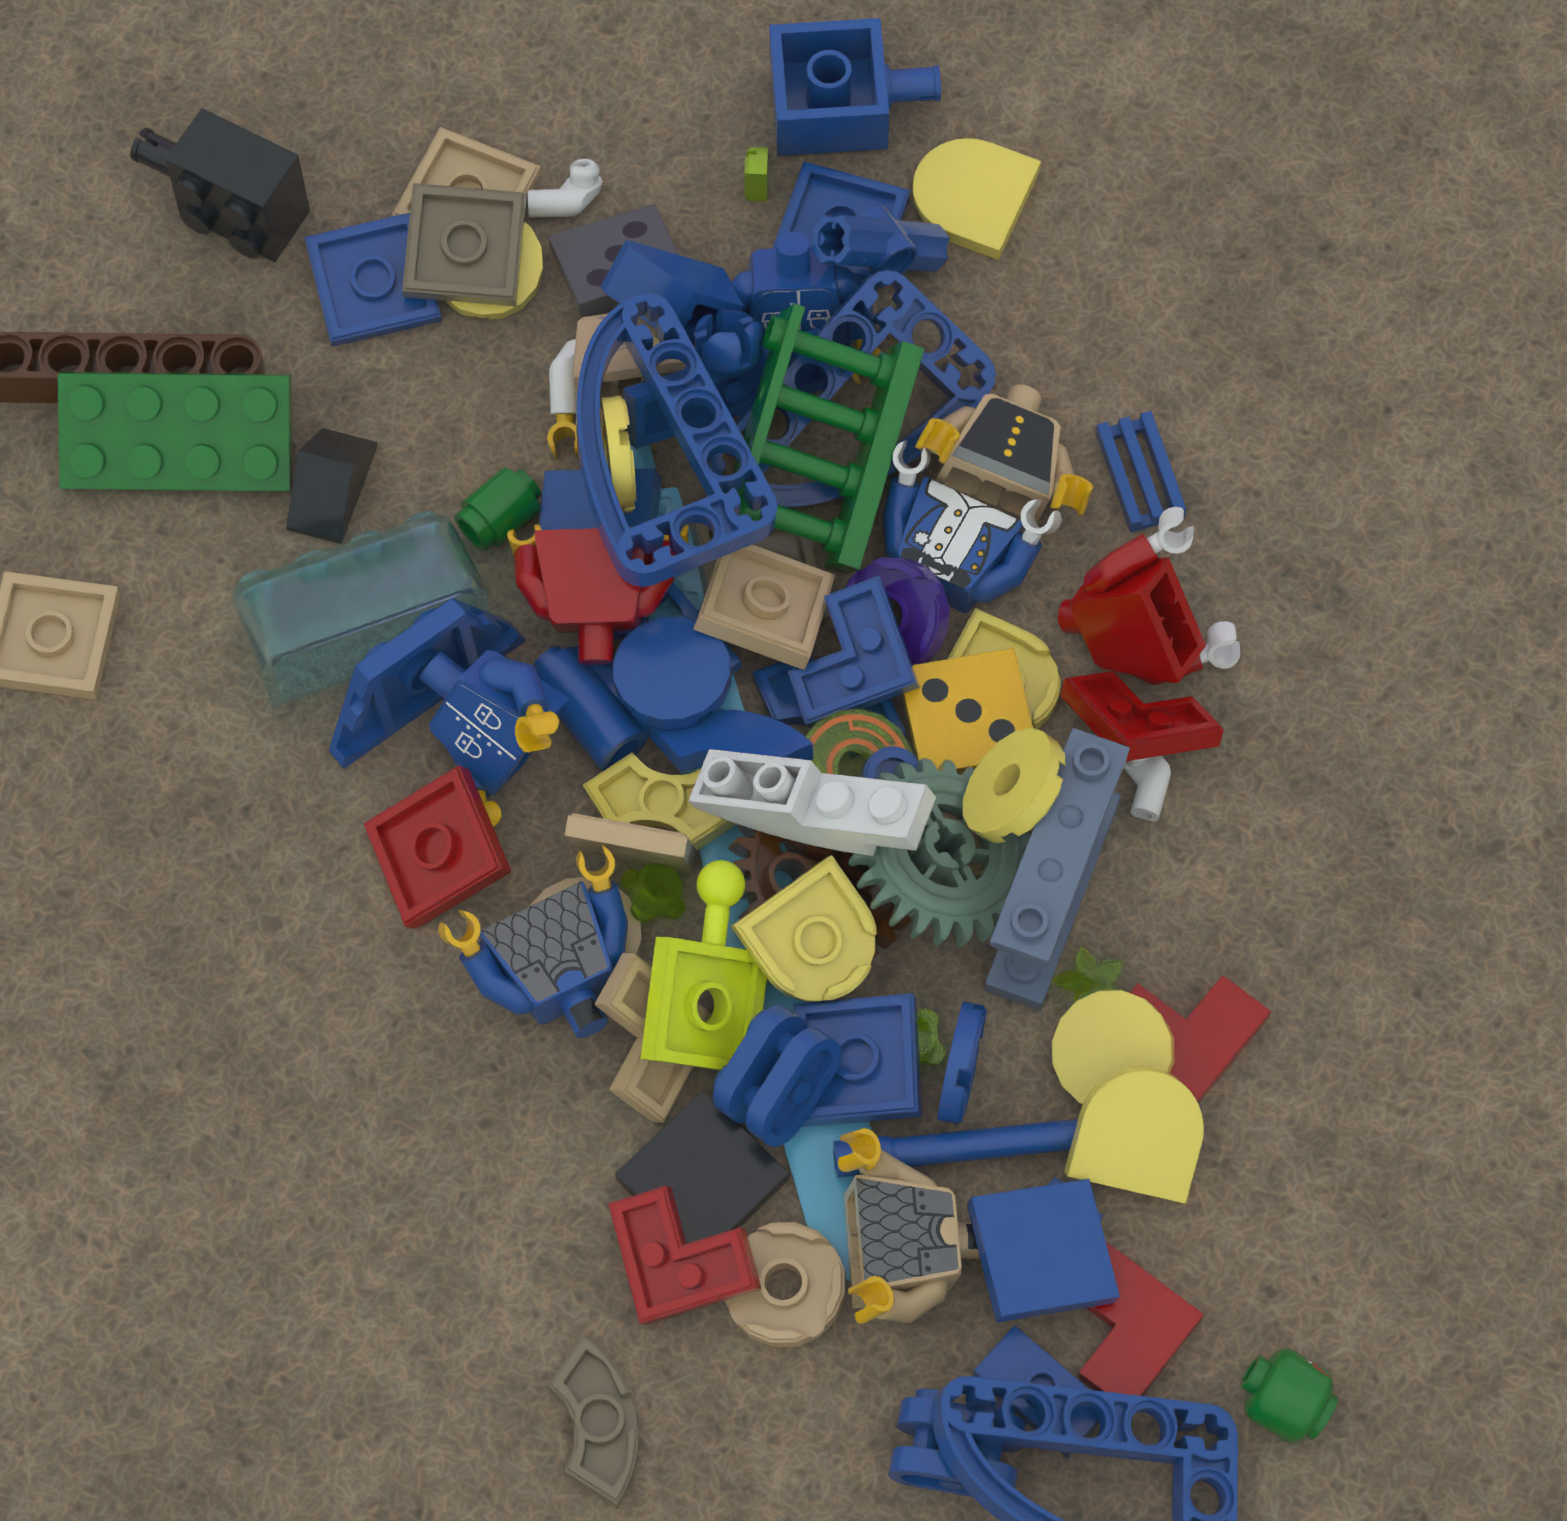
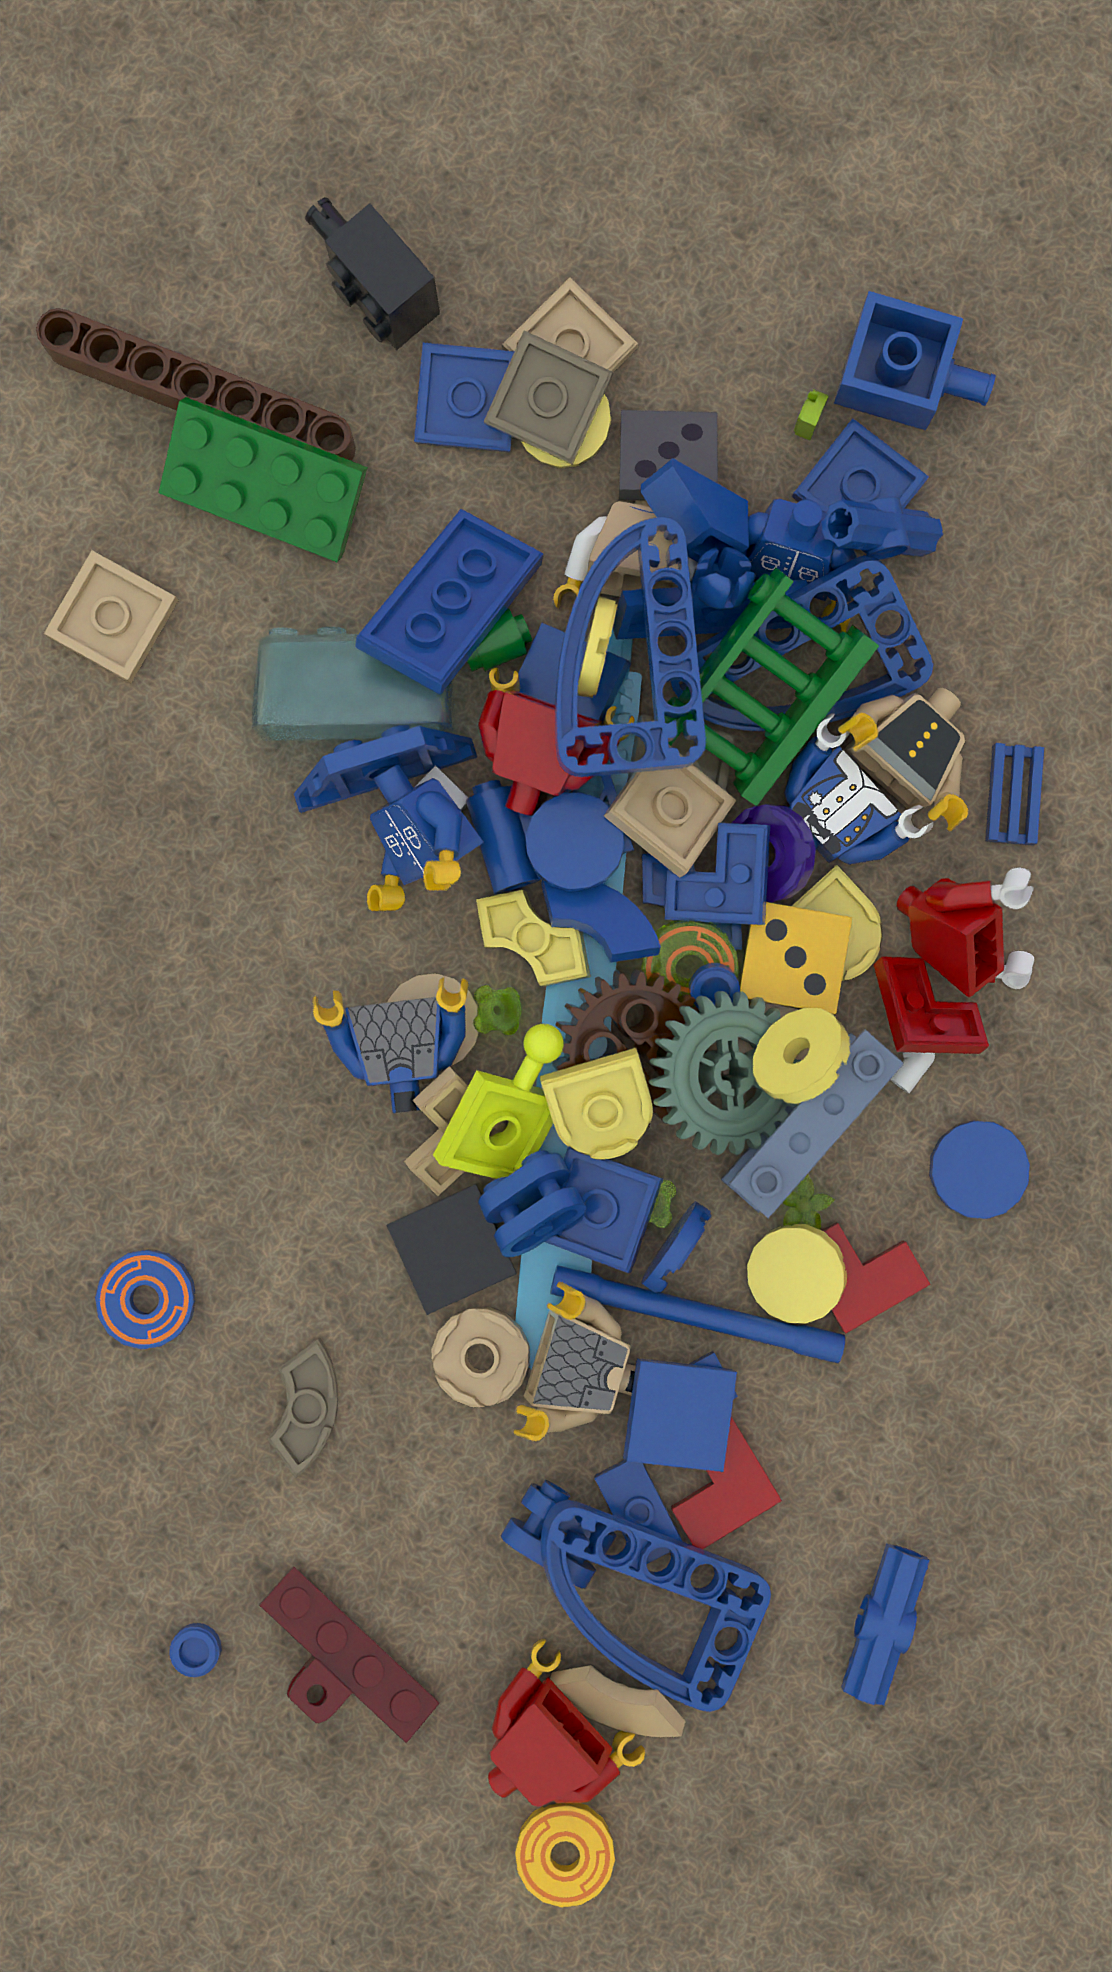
camera: 25 degrees right, 20 degrees up
black slope [286,428,378,544] -> none
red tile [363,765,512,929] -> none
white arm [528,159,603,218] -> none
tan tile [564,813,696,874] -> none
red tile [608,1186,762,1325] -> none
white slope [688,749,936,856] -> none
light yellow tile [912,138,1041,260] -> none
light yellow tile [1064,1066,1204,1204] -> none
green head [1240,1348,1338,1443] -> none
none -> blue tile [95,1250,196,1349]
none -> blue tile [356,509,543,695]
none -> blue piece [841,1543,930,1705]
none -> blue tile [929,1121,1030,1219]

